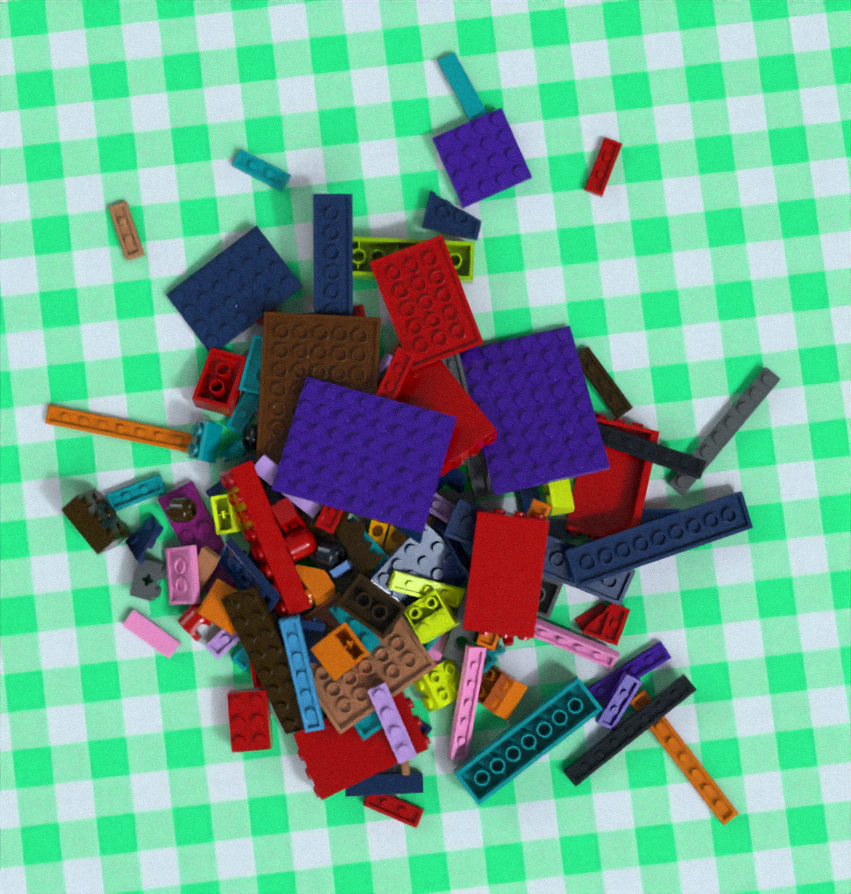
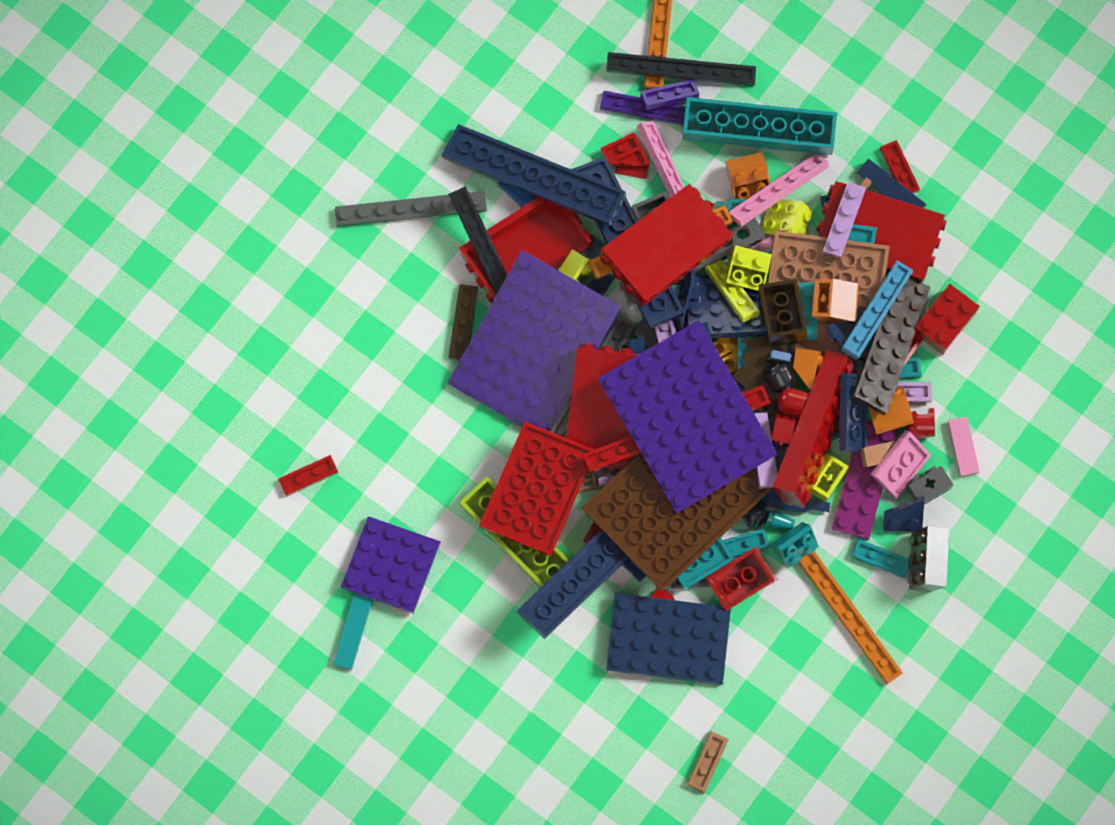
camera: 130 degrees left, 10 degrees down
dark brown head [166,497,197,523] -> none
teal tile [232,149,291,192] -> none
dark blue wing [422,190,482,241] -> none

